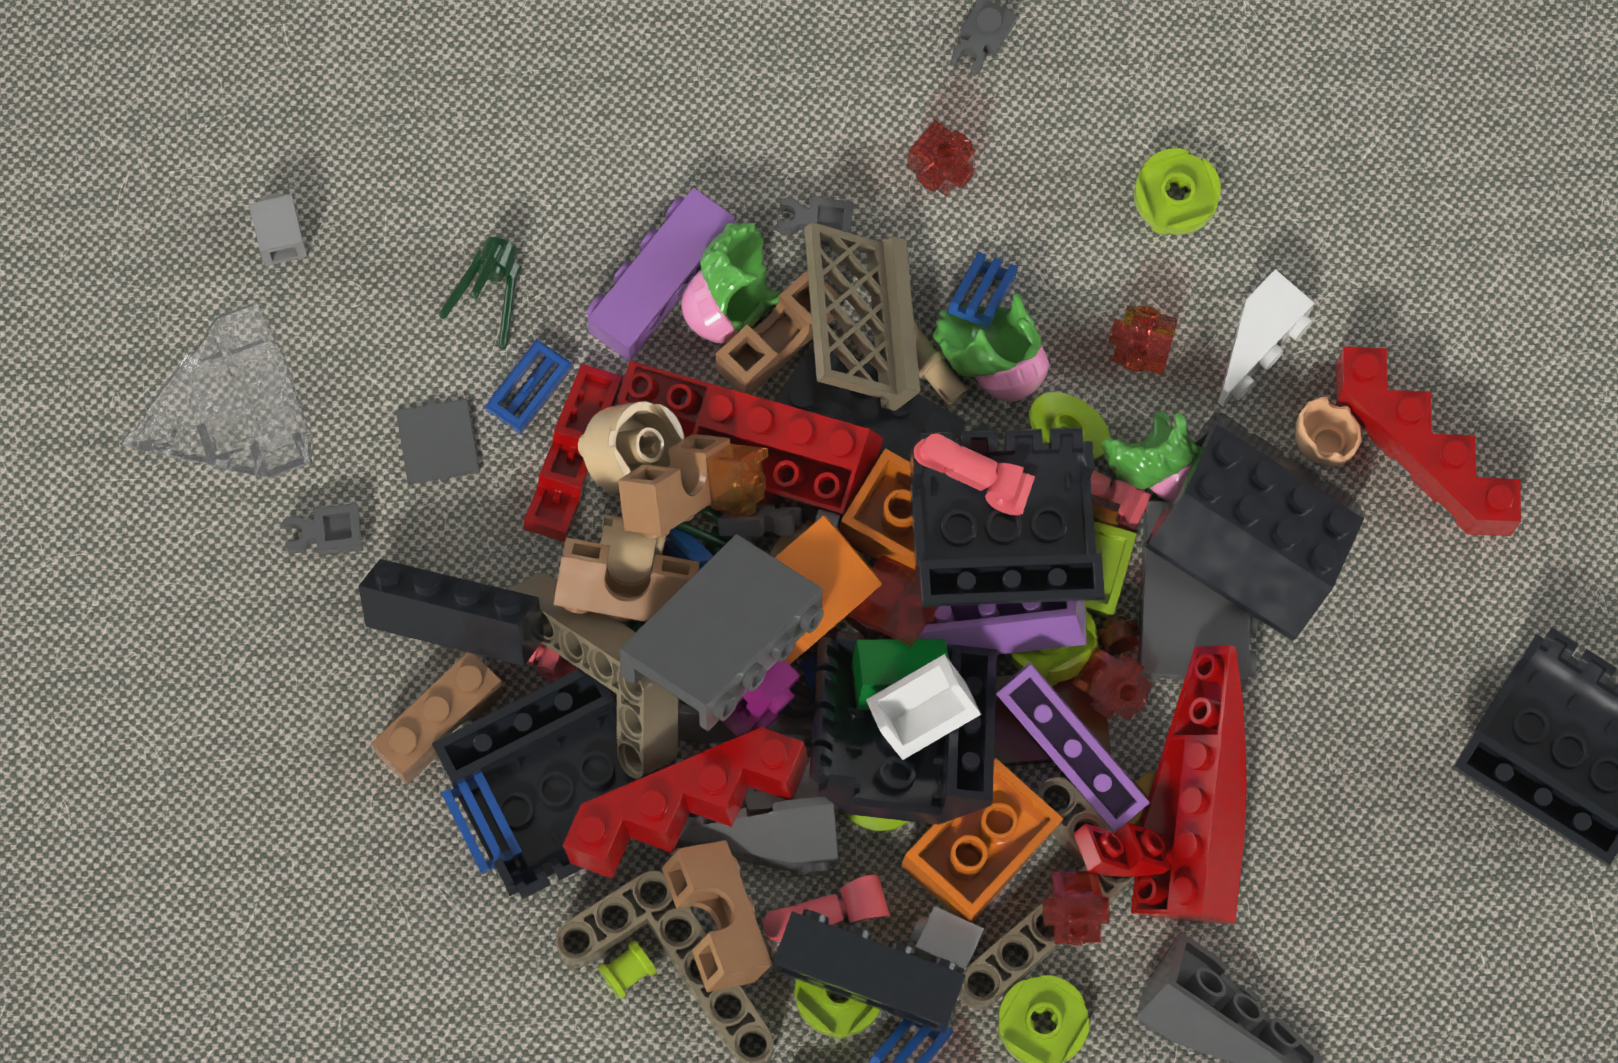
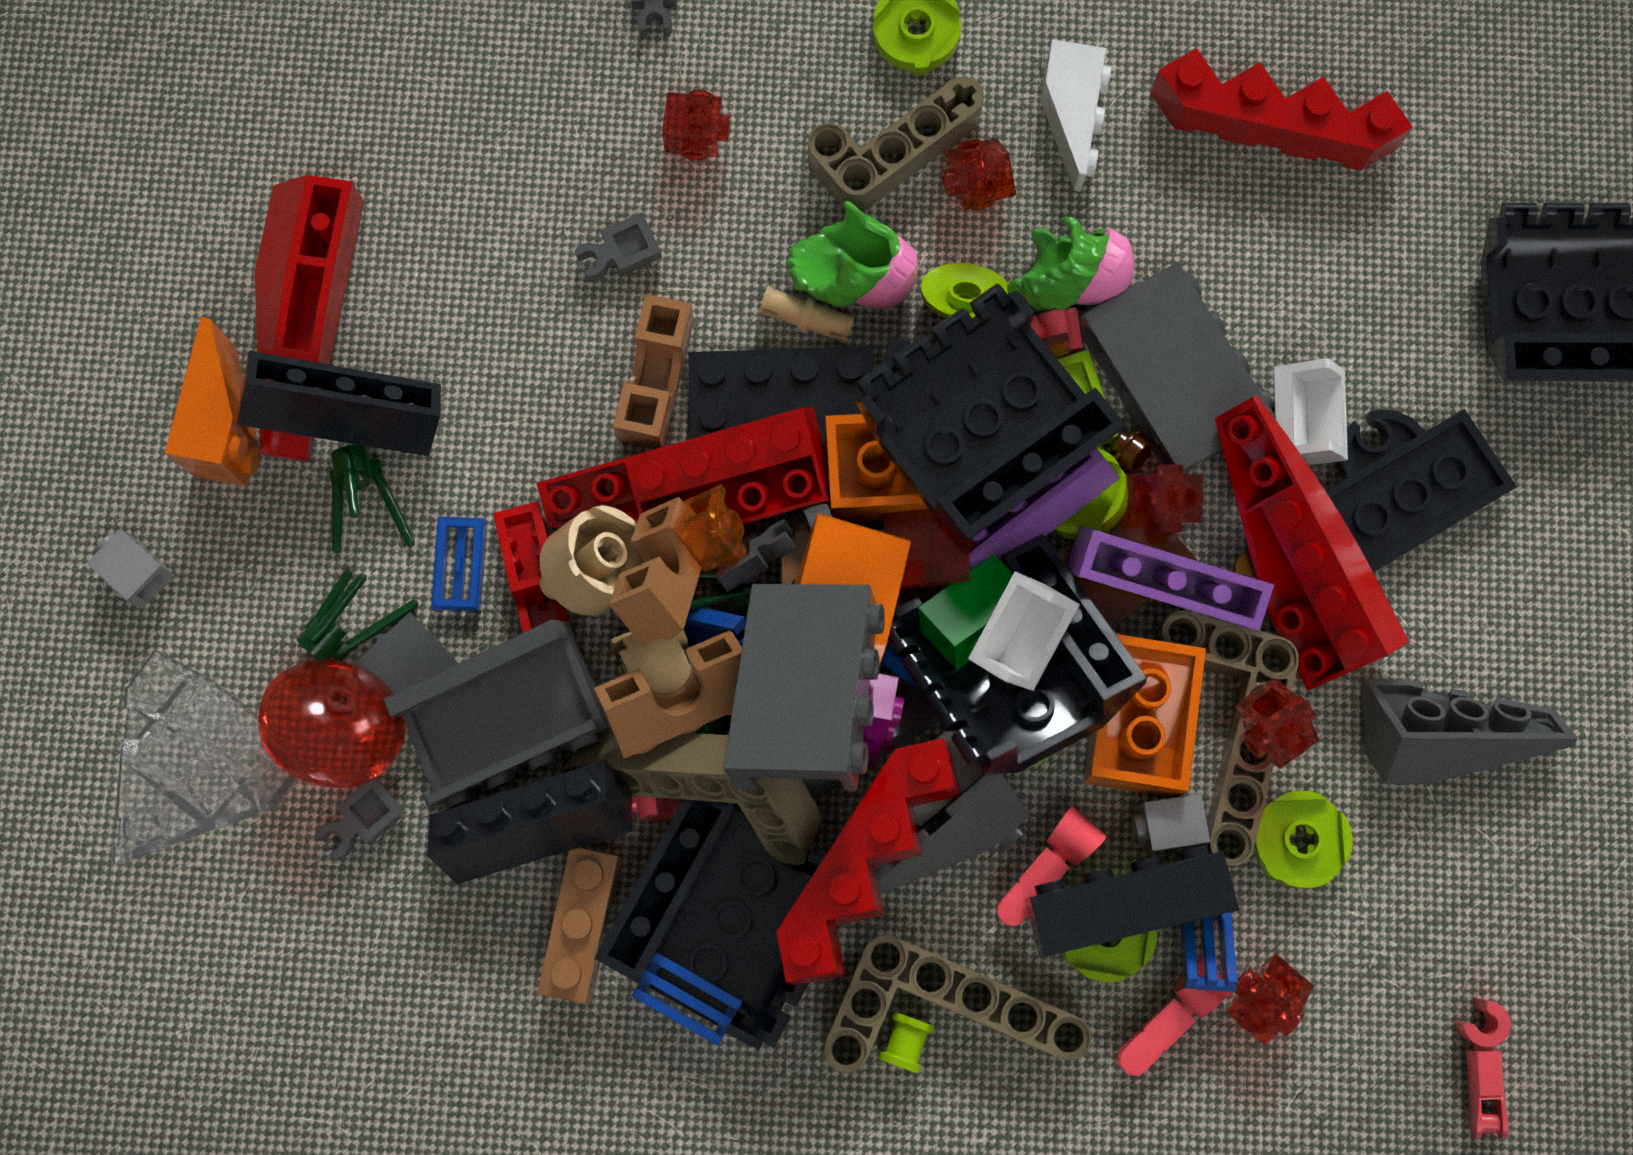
camera: 30 degrees left, 5 degrees up
medium lavender brick [586,188,735,361] -> none
medium nougat arch [662,840,772,992] -> none
bright green hair [681,223,782,344] -> none
dark tan fence [804,222,921,411] -> none
coral piece [914,434,1035,515] -> none
blue tile [948,251,1019,328] -> none
red slope [1073,823,1170,877] -> none
black slope [1144,412,1364,641] -> none
light nougat hair [1295,397,1362,467] -> none
none -> orange slope [165,317,261,487]
none -> black brick [237,351,441,456]
none -> red wedge [254,175,364,462]
none -> clear red dish [257,660,406,788]
none -> dark green plant [296,570,419,664]
none -> dark grey panel [383,620,610,810]
none -> dark tan beam [808,77,984,212]
none -> white panel [1274,359,1348,465]
none -> black plate [1325,409,1517,573]

